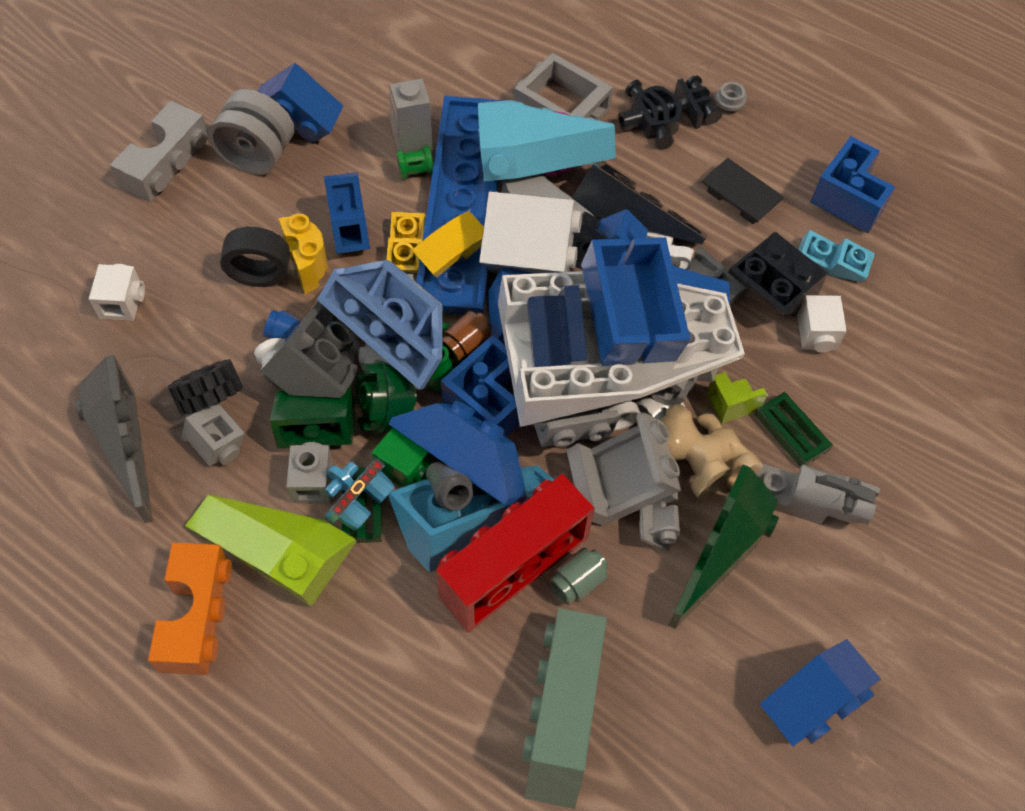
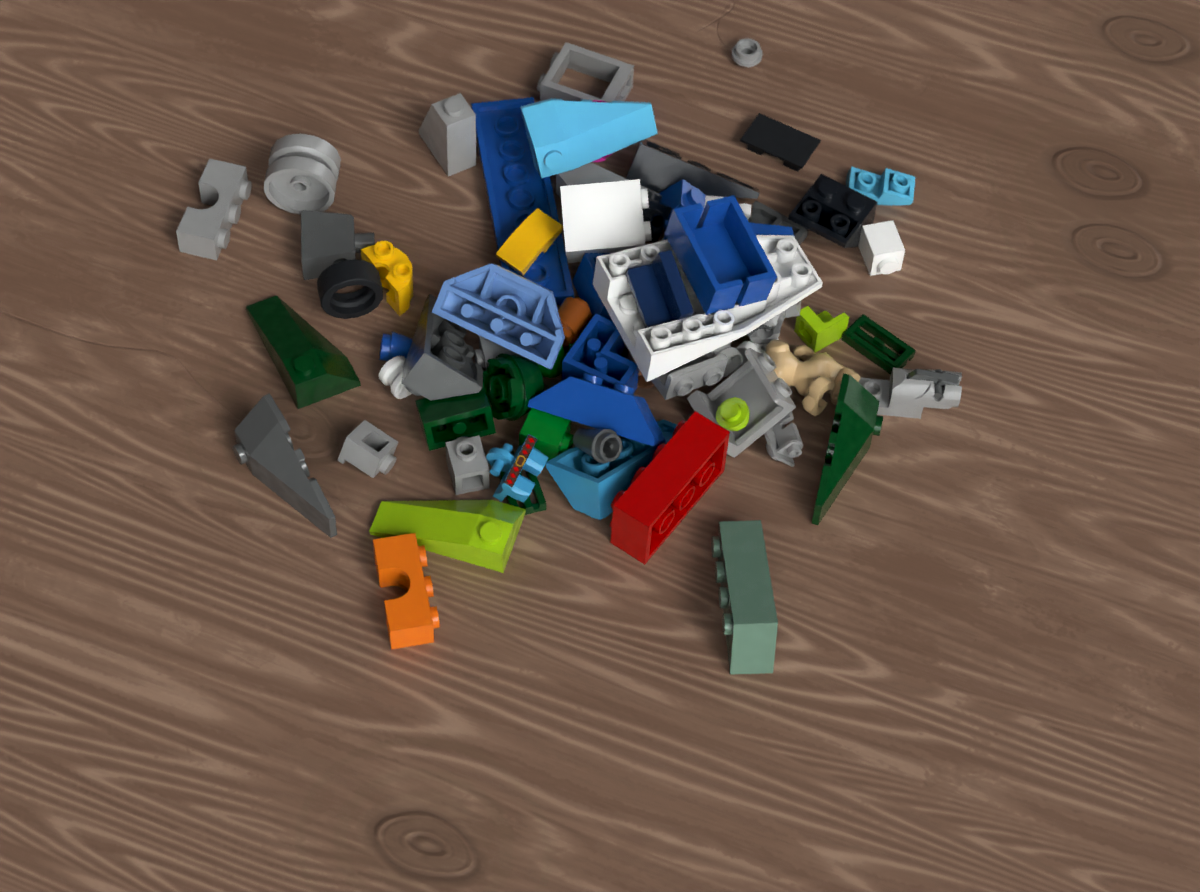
camera: 15 degrees left, 5 degrees down
white brick [89,264,145,321] -> none
black tyre [167,359,243,415] -> none
blue brick [257,62,344,143] -> none
blue brick [324,172,370,254] -> none
yellow slope [387,212,426,273] -> none
green bush [396,145,433,180] -> none
sand green brick [548,547,608,605] -> none
black piece [618,75,722,149] -> none
blue brick [760,639,881,746] -> none
blue brick [810,136,895,233] -> none
none -> dark green wedge [246,295,361,409]
none -> dark grey torso [301,210,375,280]
none -> lime plate [716,397,750,431]

